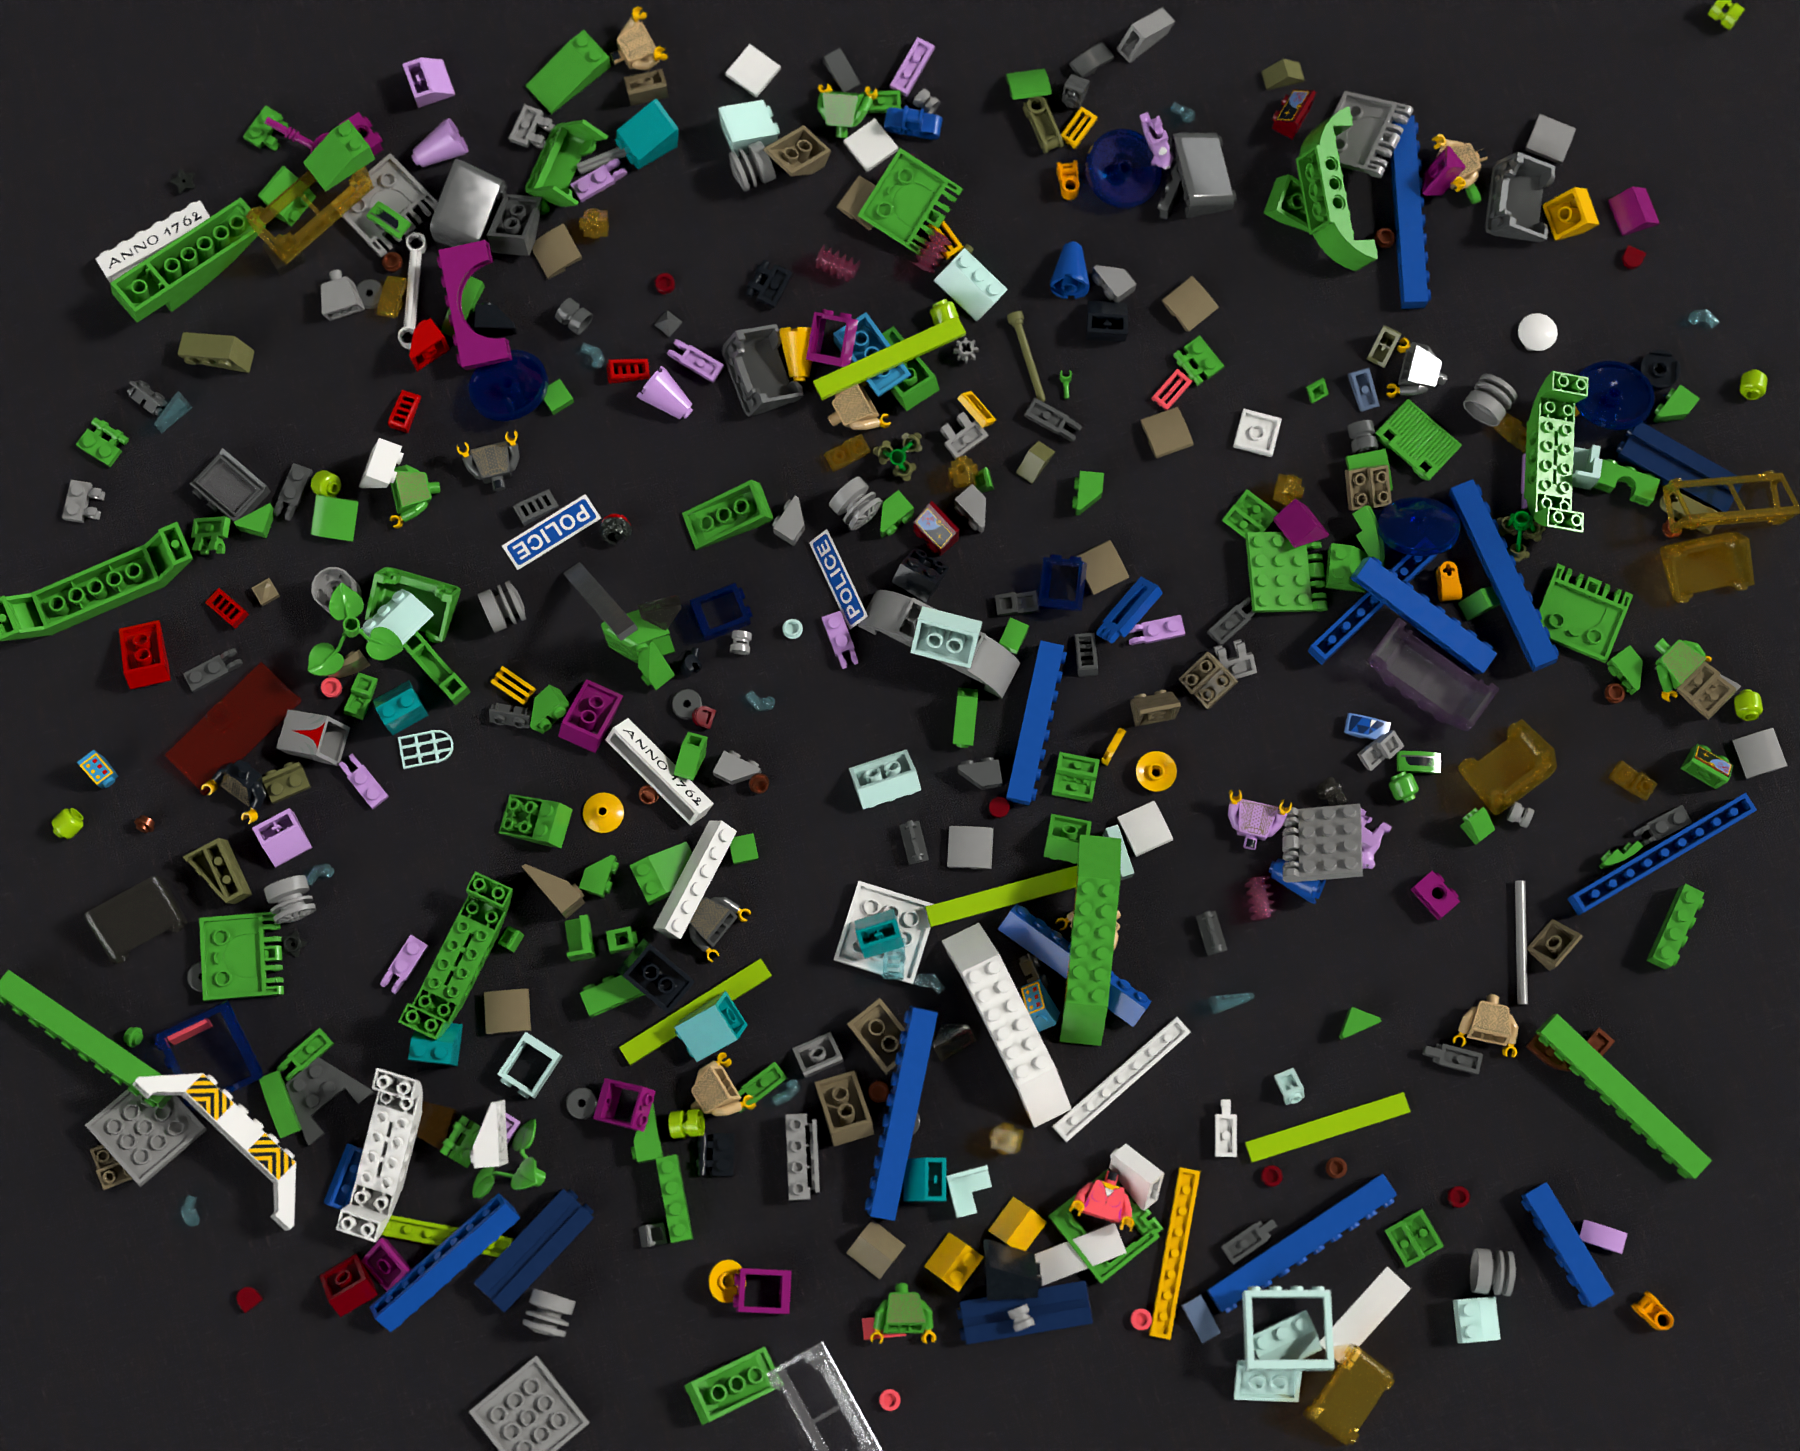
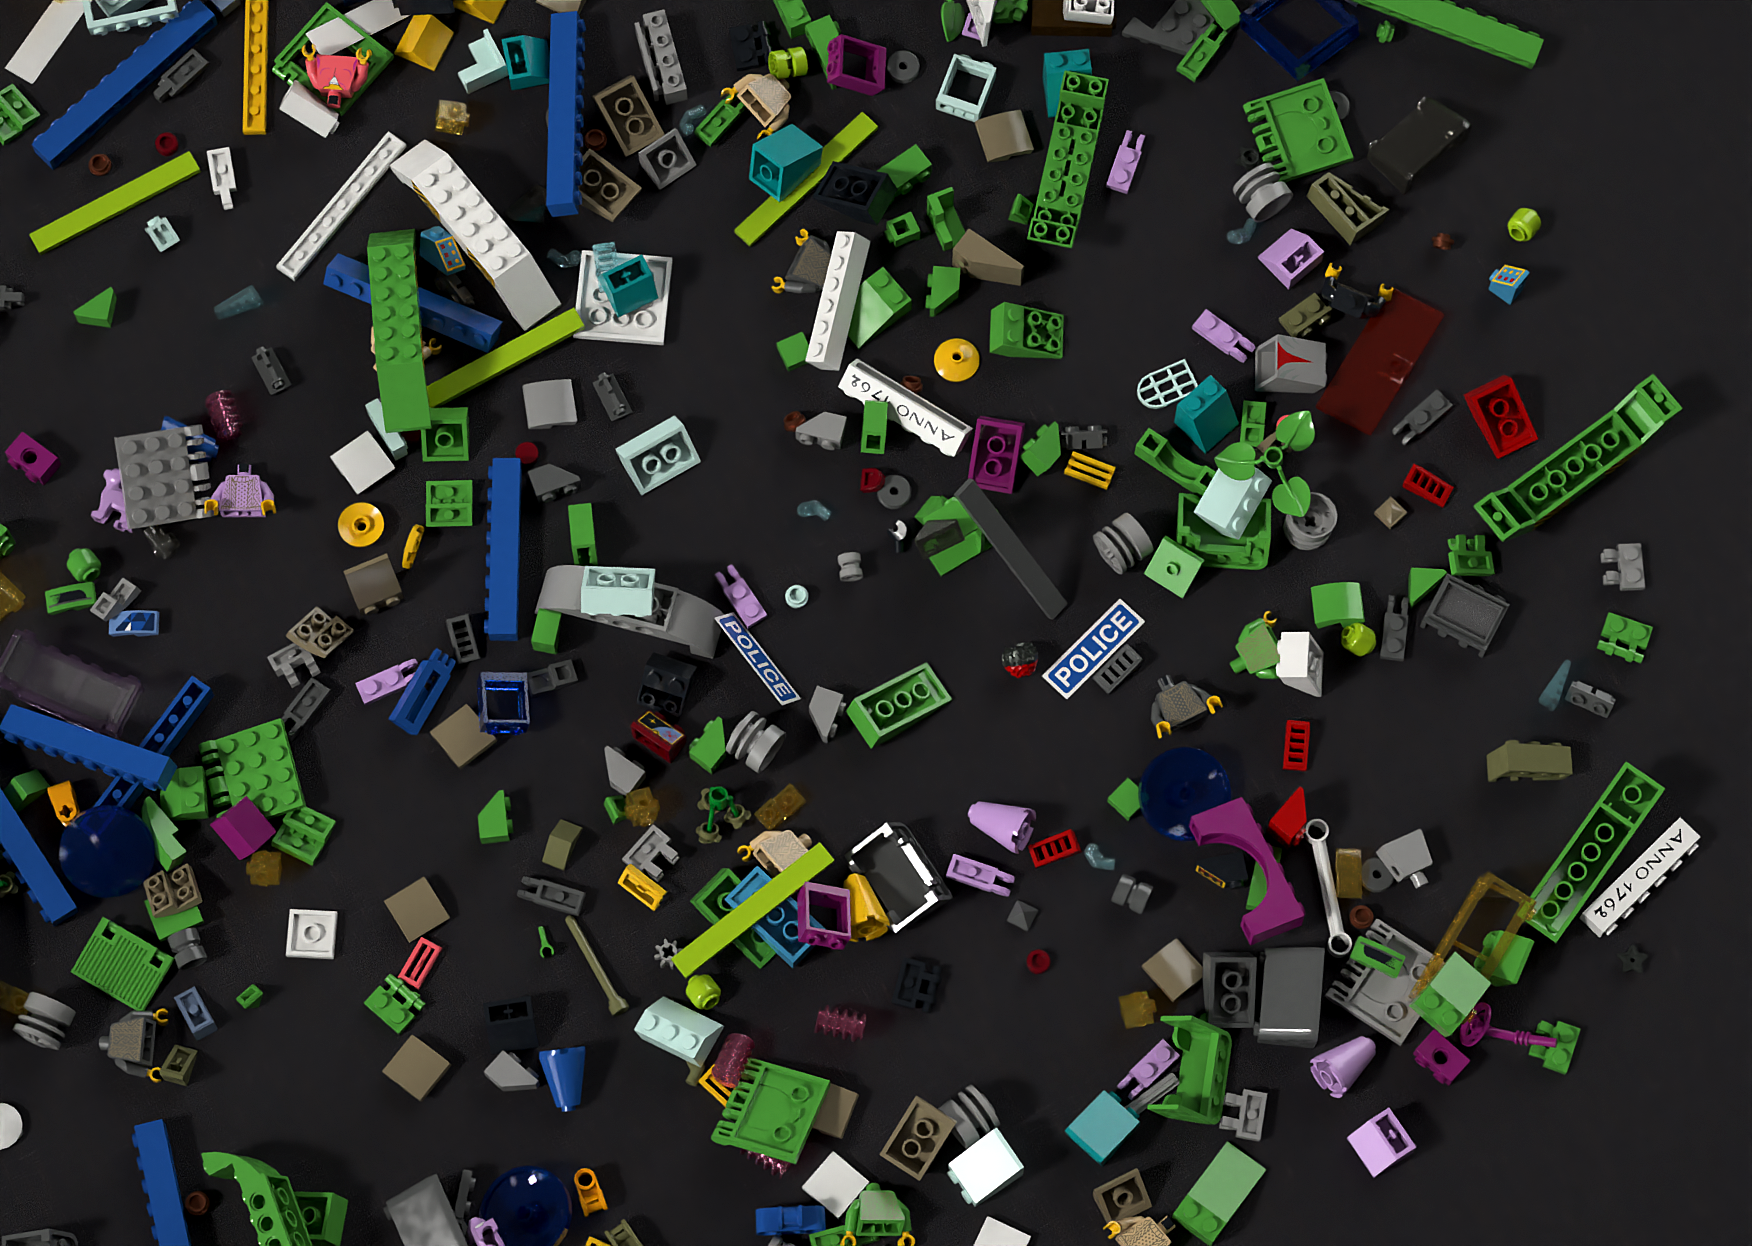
camera: 170 degrees right, 5 degrees down
clear blue window [690,583,753,641] -> none
none -> bright green plate [1144,536,1205,598]

